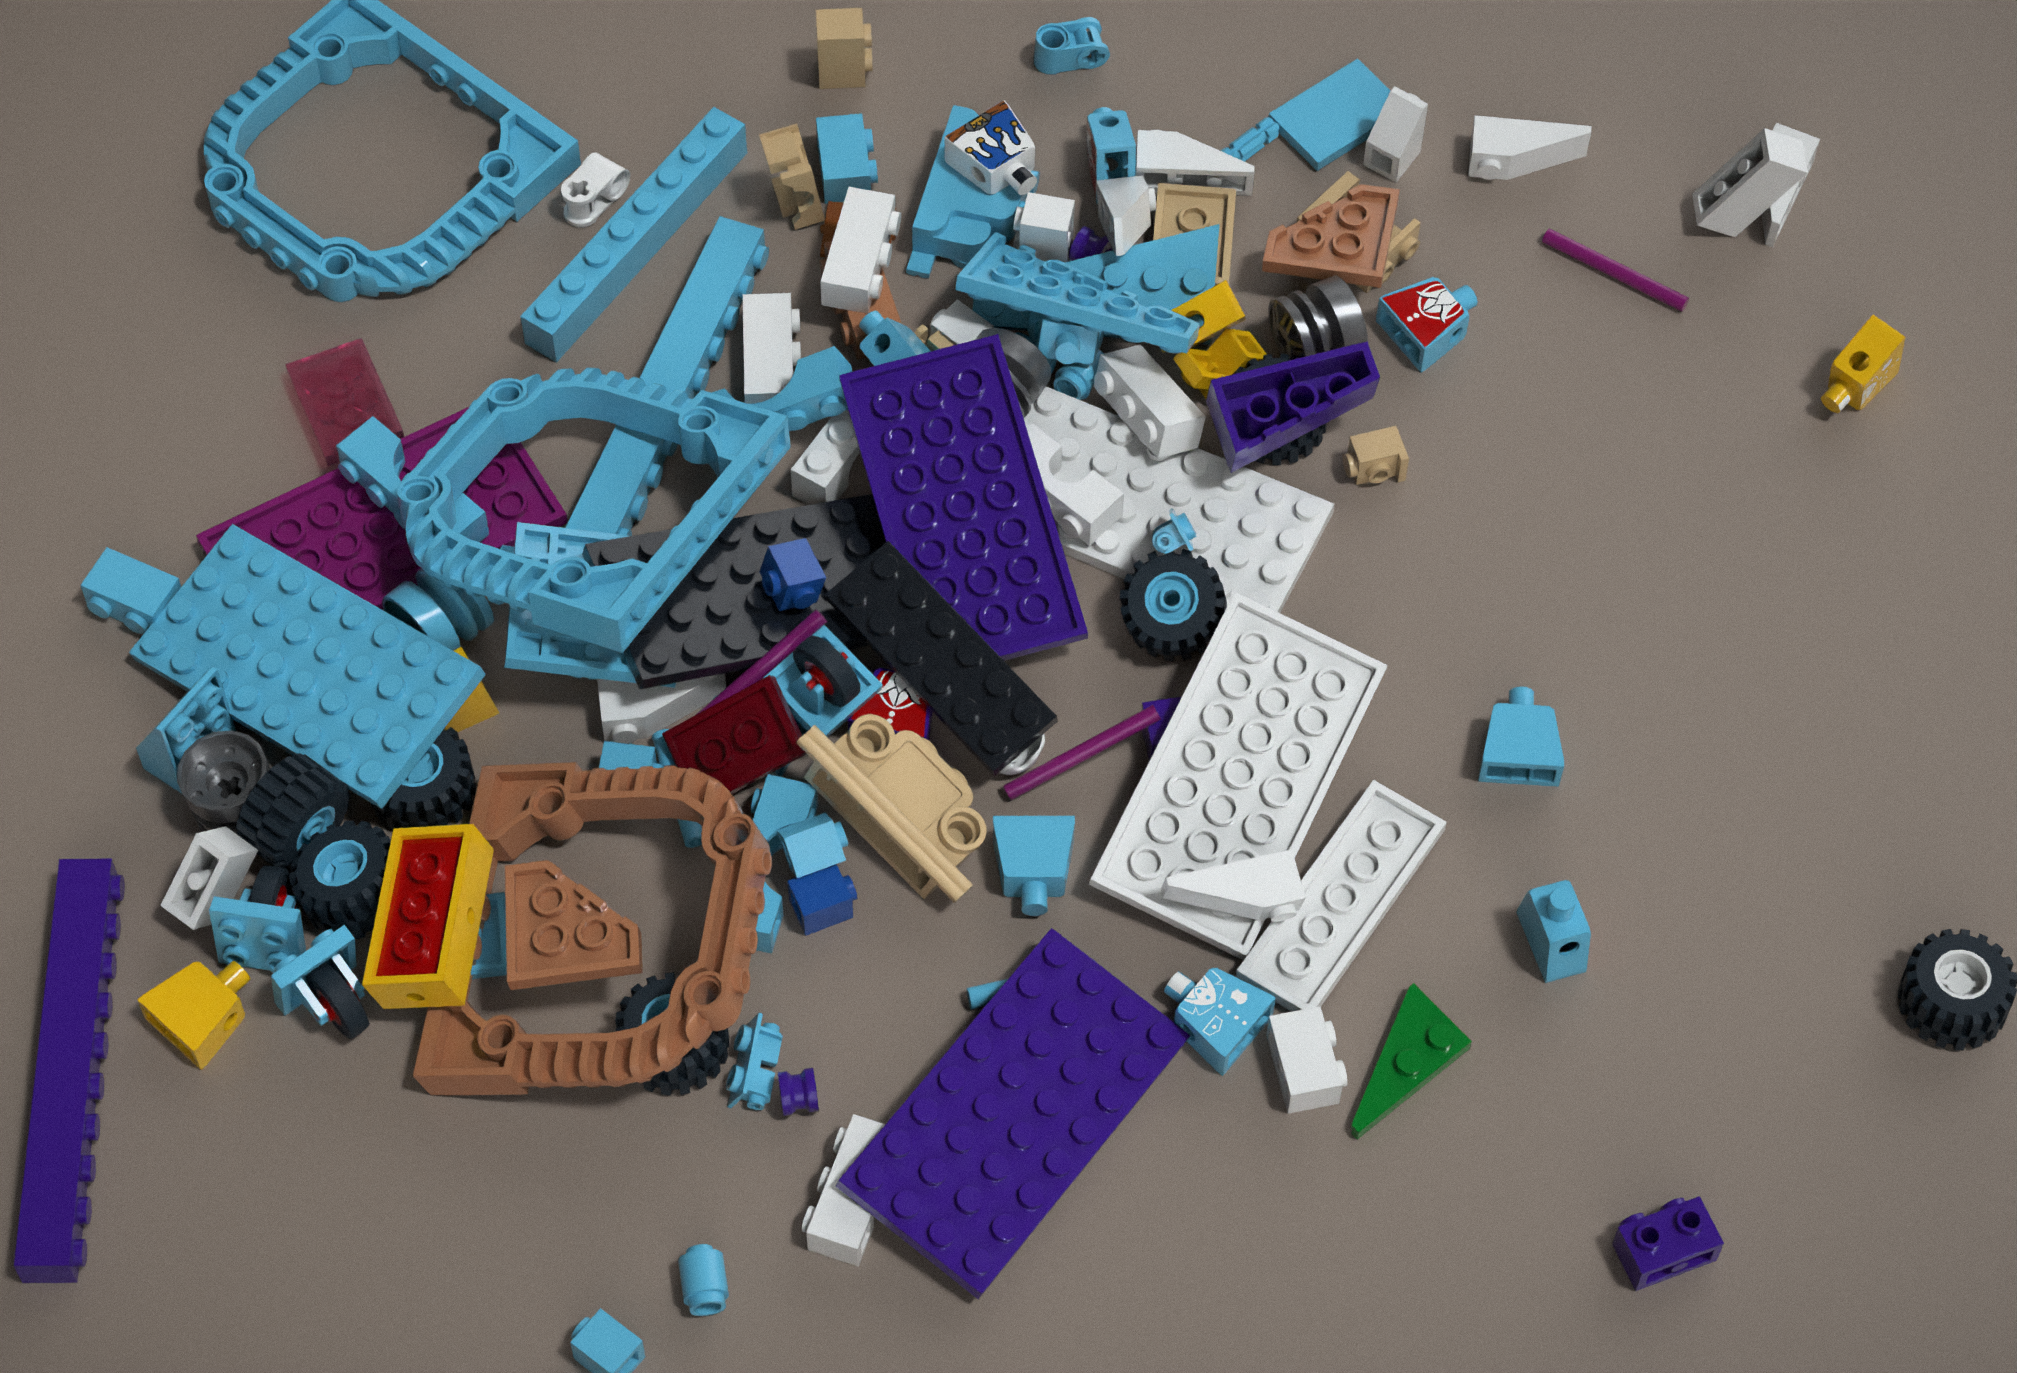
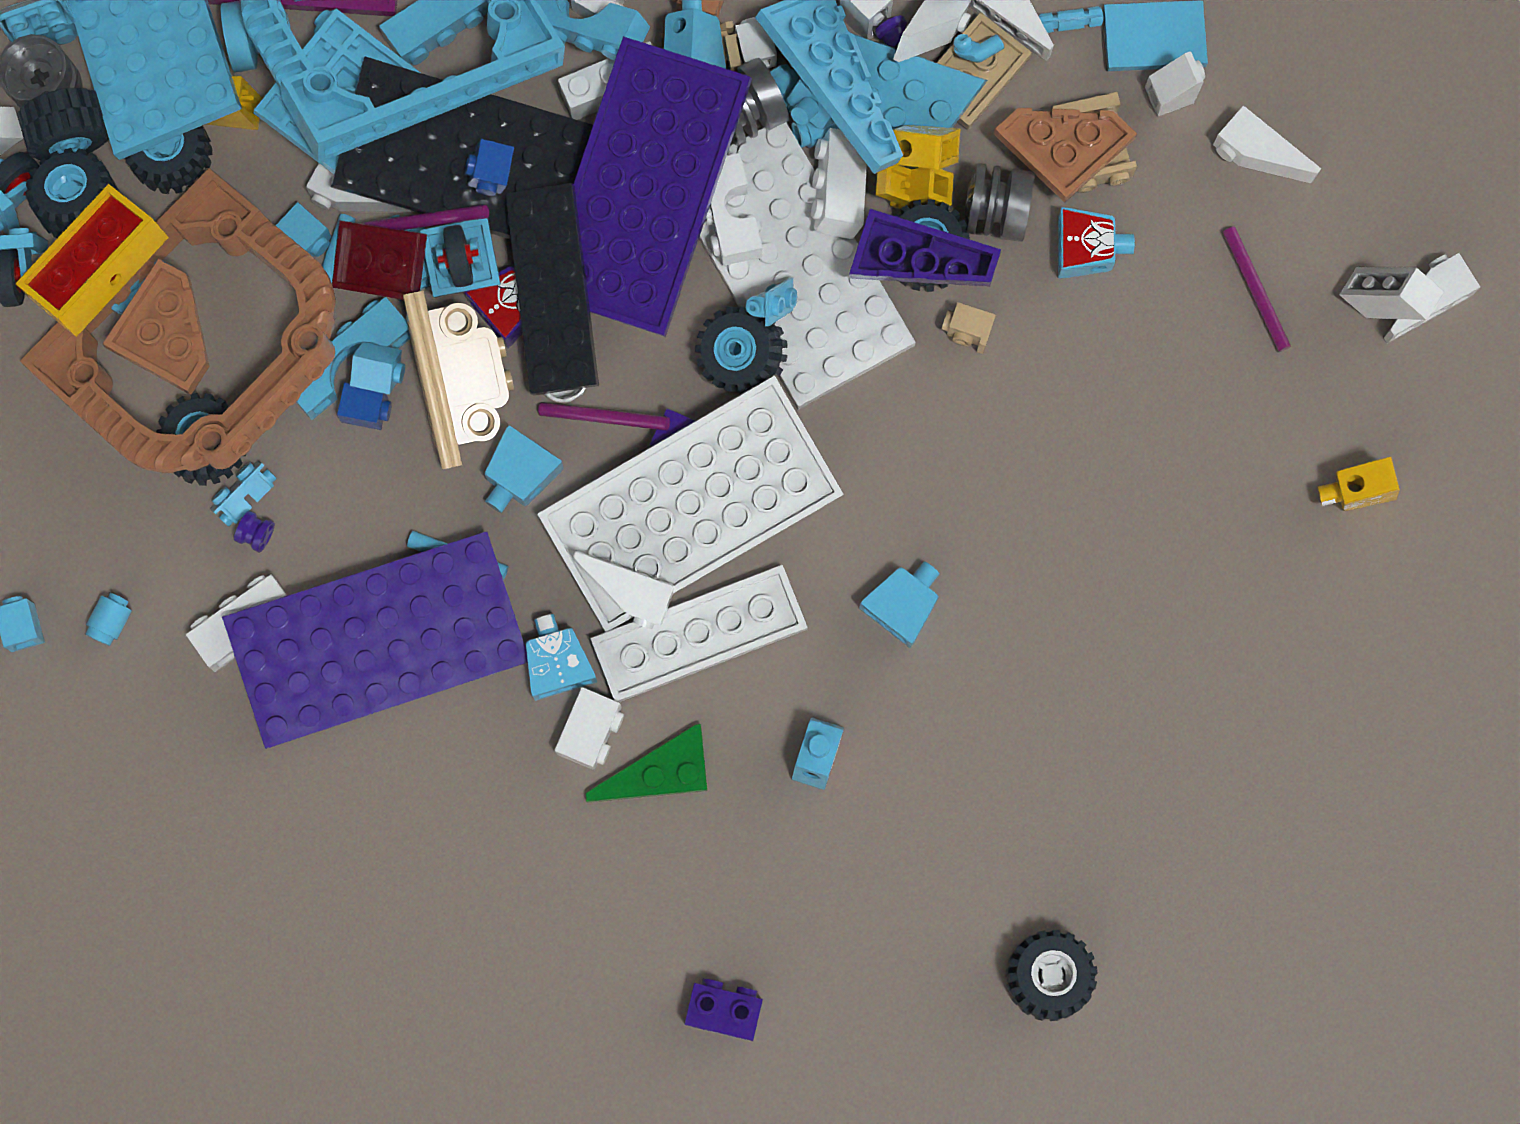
camera: 35 degrees right, 20 degrees up
none -> medium azure arm [953,34,1004,63]

